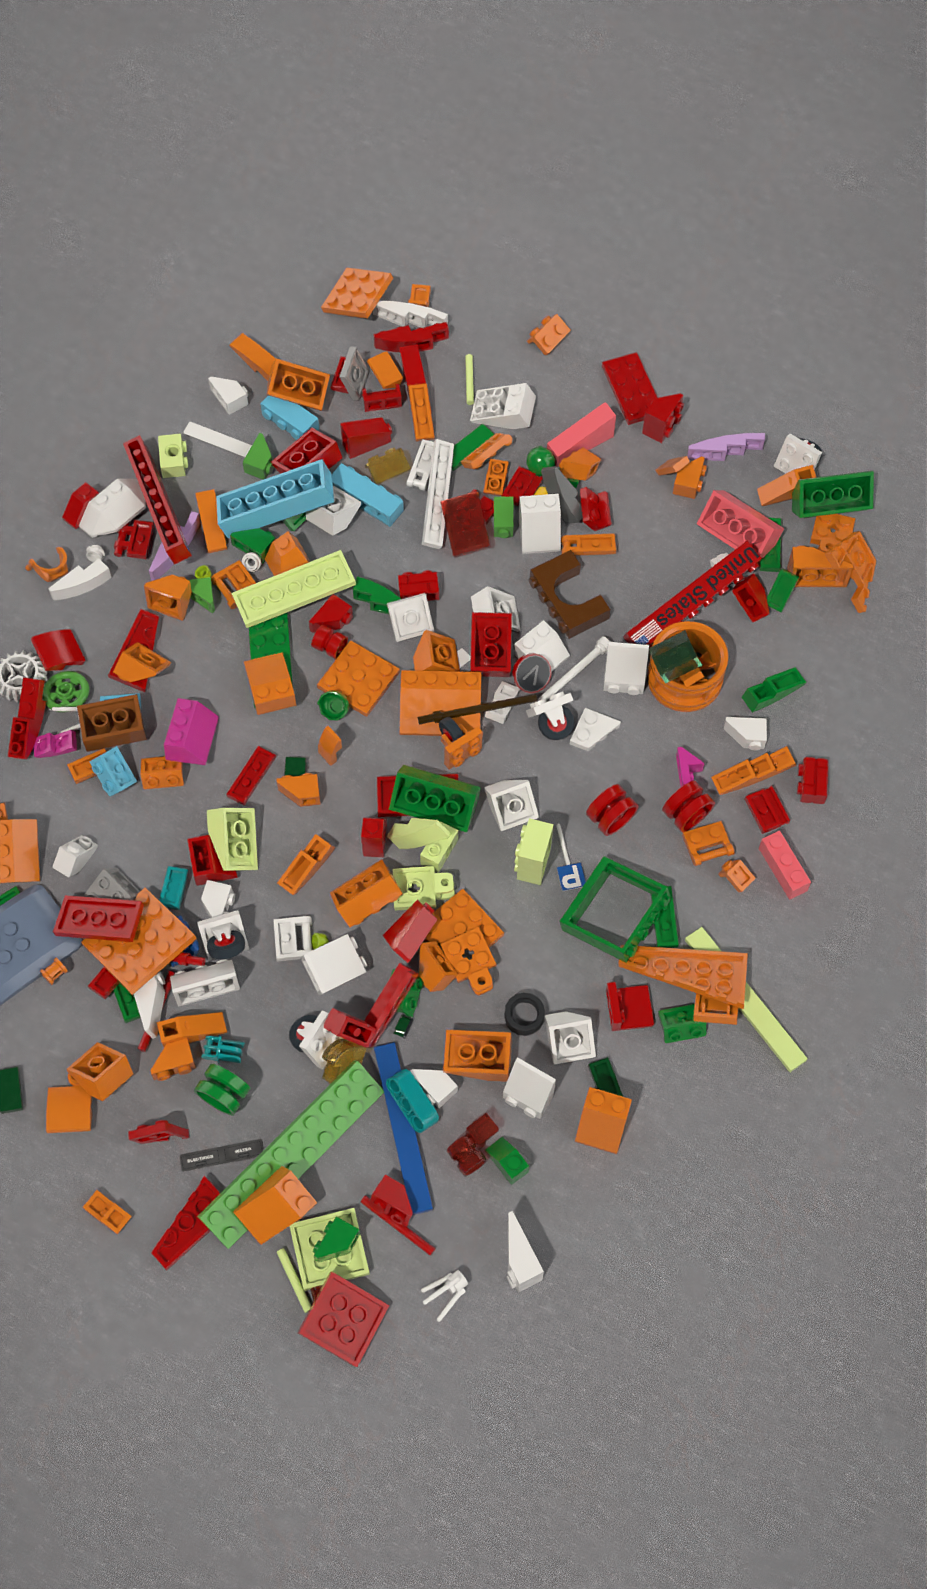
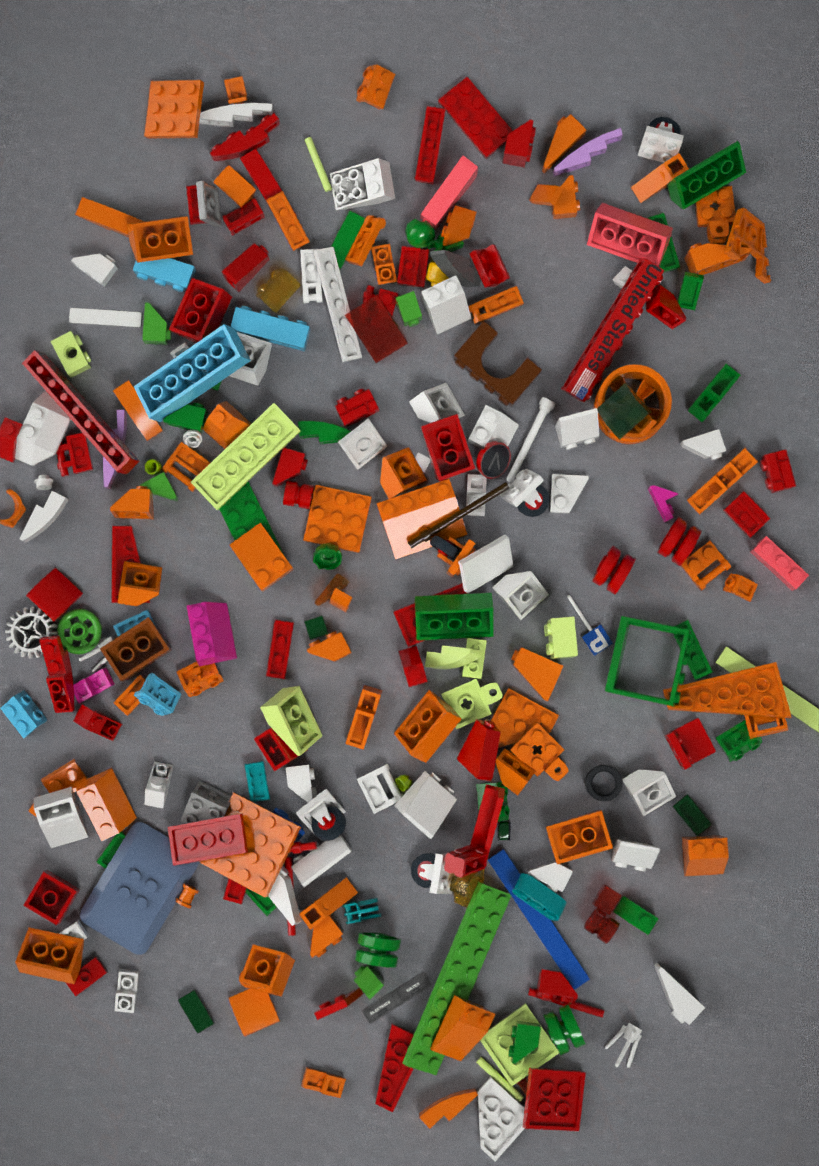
camera: 20 degrees left, 20 degrees up
none -> red slope [73,704,122,741]
none -> clear orange slope [314,573,350,606]
none -> bright green slope [354,964,384,999]
none -> red plate [415,106,446,184]
none -> orange slope [419,1088,478,1129]
none -> white tile [458,534,514,593]
none -> white plate [478,1076,525,1161]
none -> orange slope [511,647,563,701]
none -> orange slope [542,114,586,174]
none -> green wheel [543,1004,586,1055]

